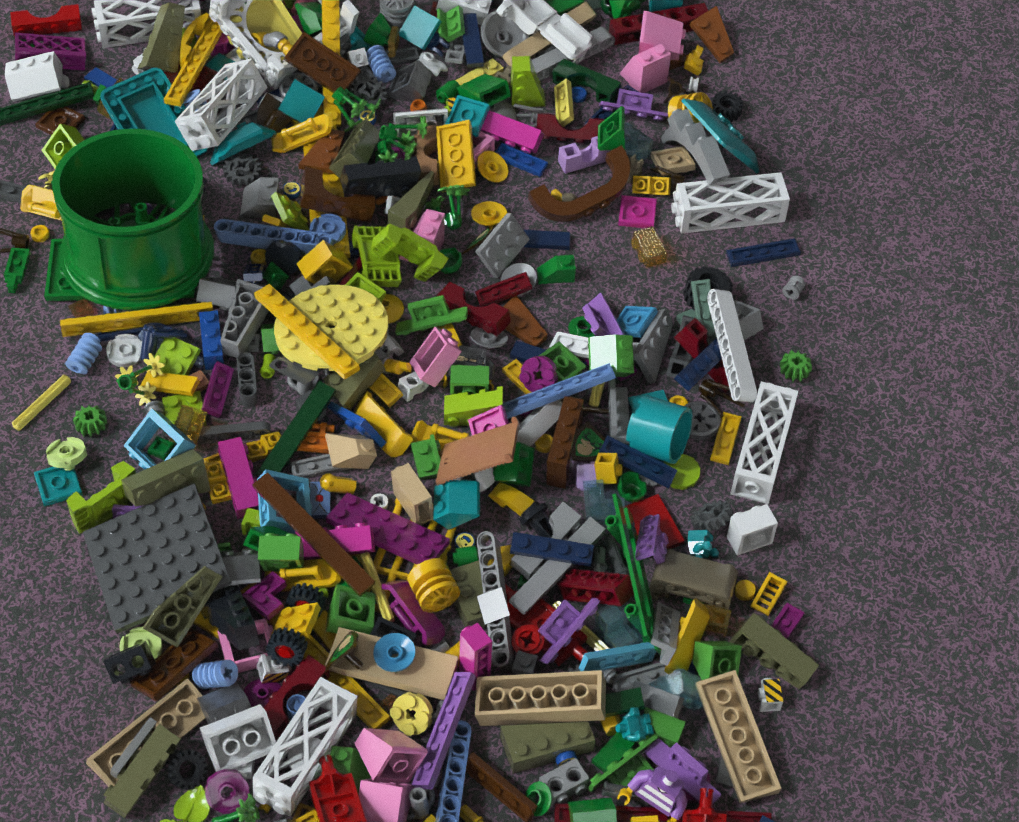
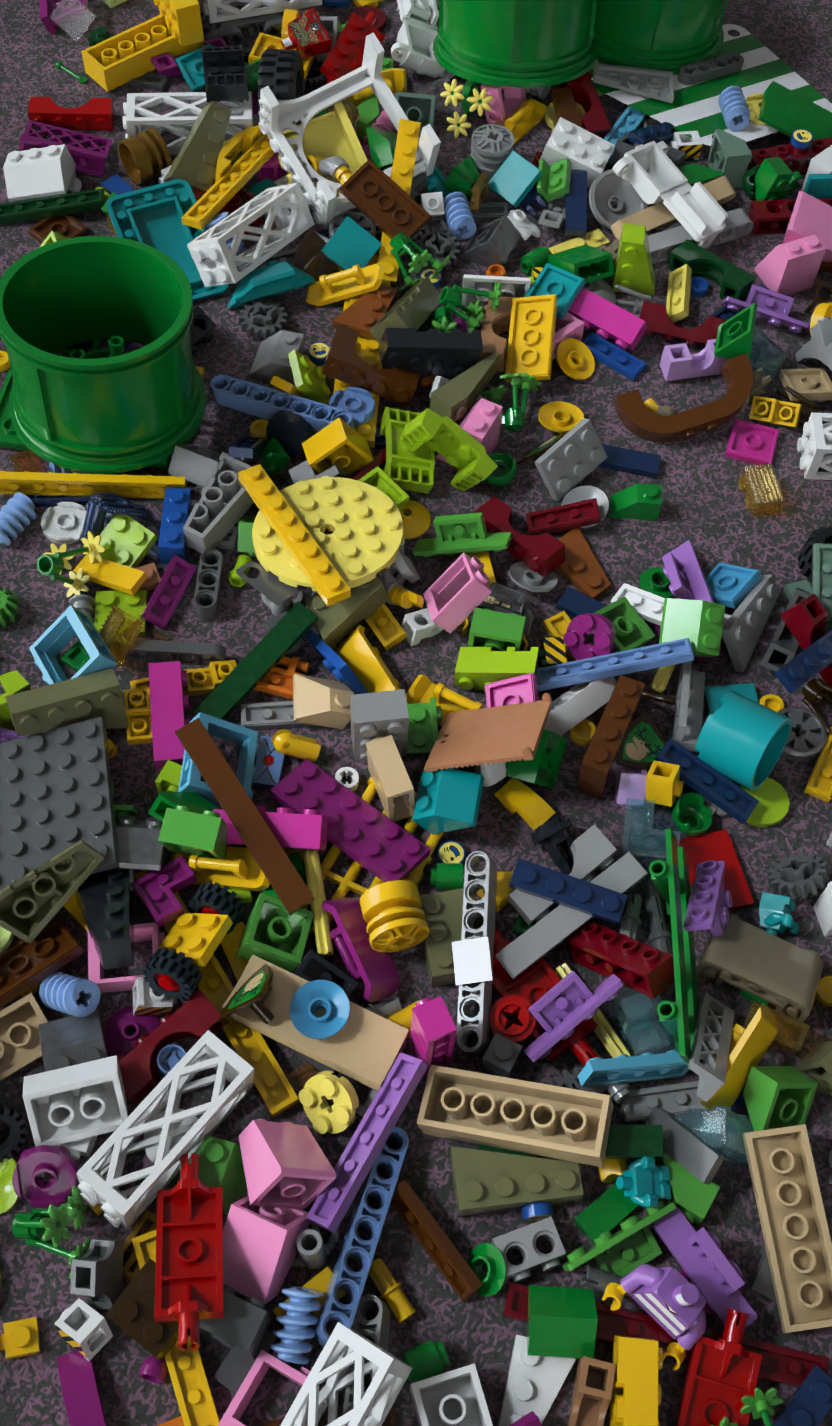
camera: 10 degrees right, 5 degrees up
none -> pearl gold wheel [118,128,172,185]
none -> light grey brick [350,689,409,763]
none -> brick [537,636,567,668]

